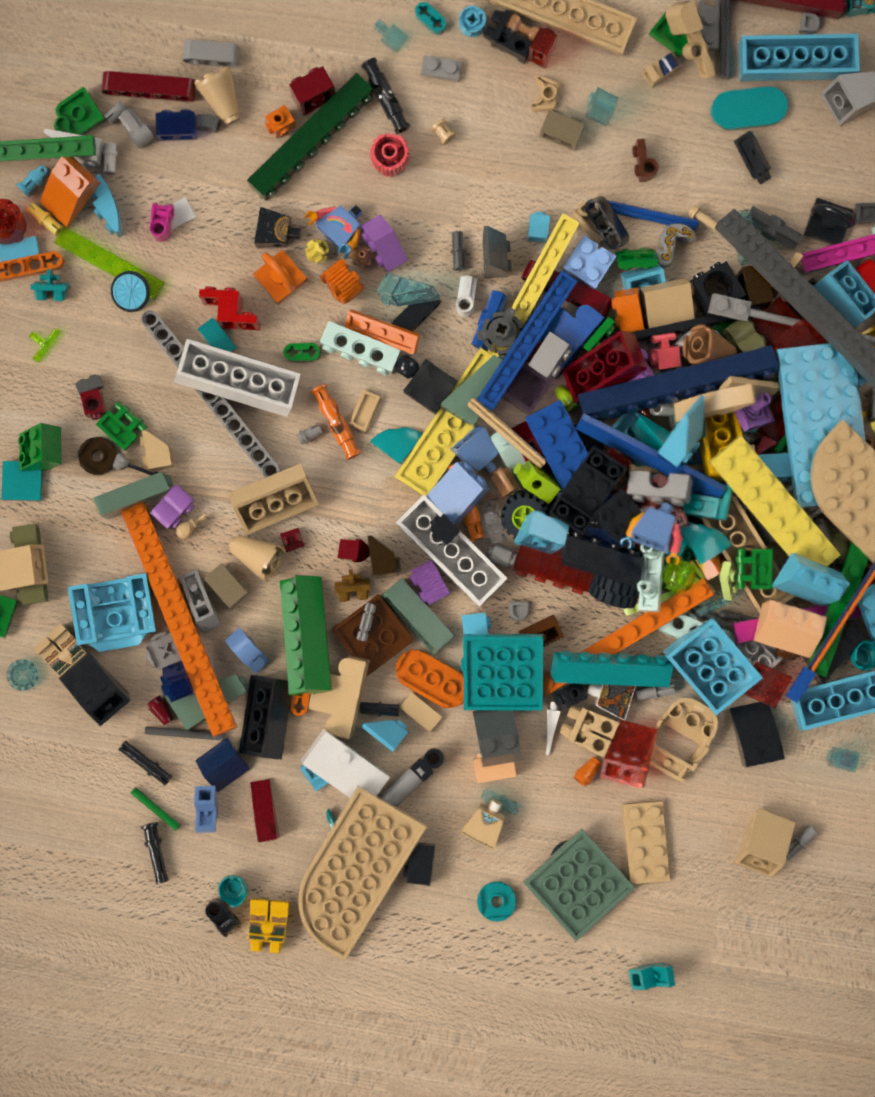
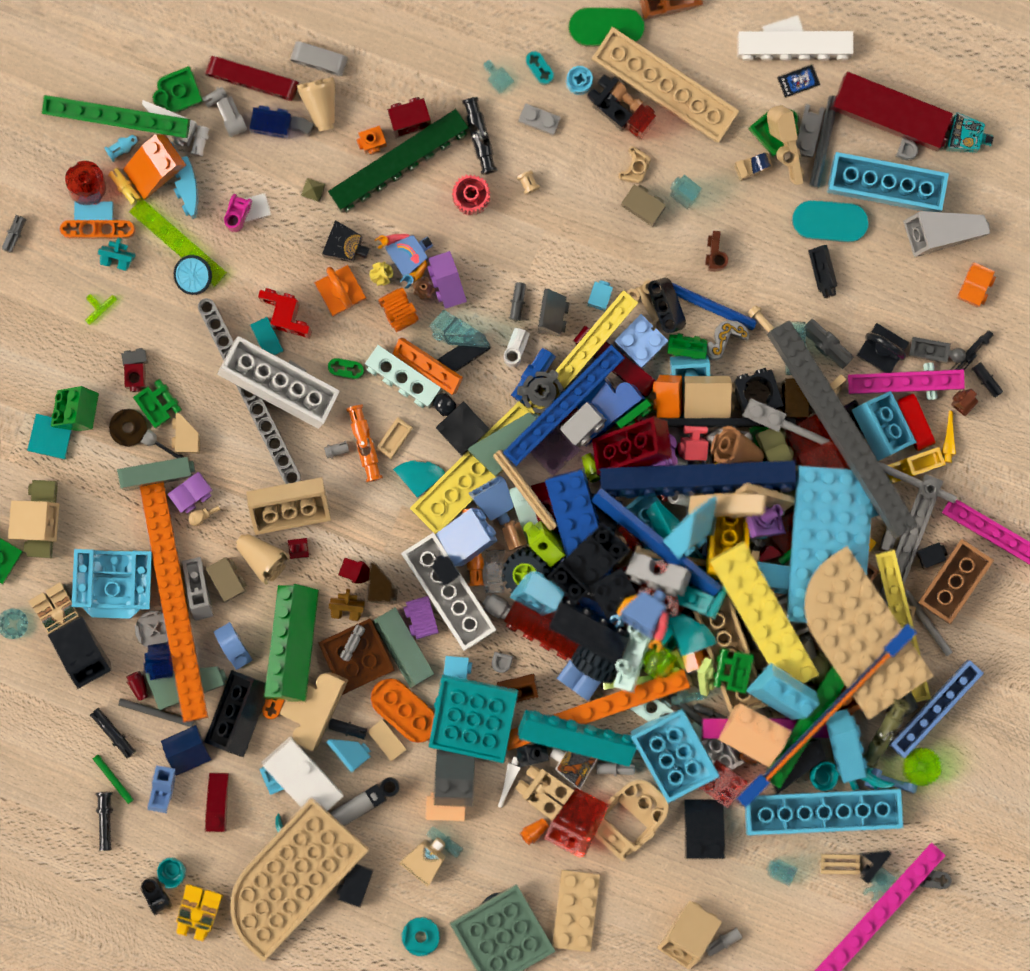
camera: 10 degrees right, 0 degrees up
none -> olive slope [301,178,325,202]
none -> medium blue brick [557,660,601,701]

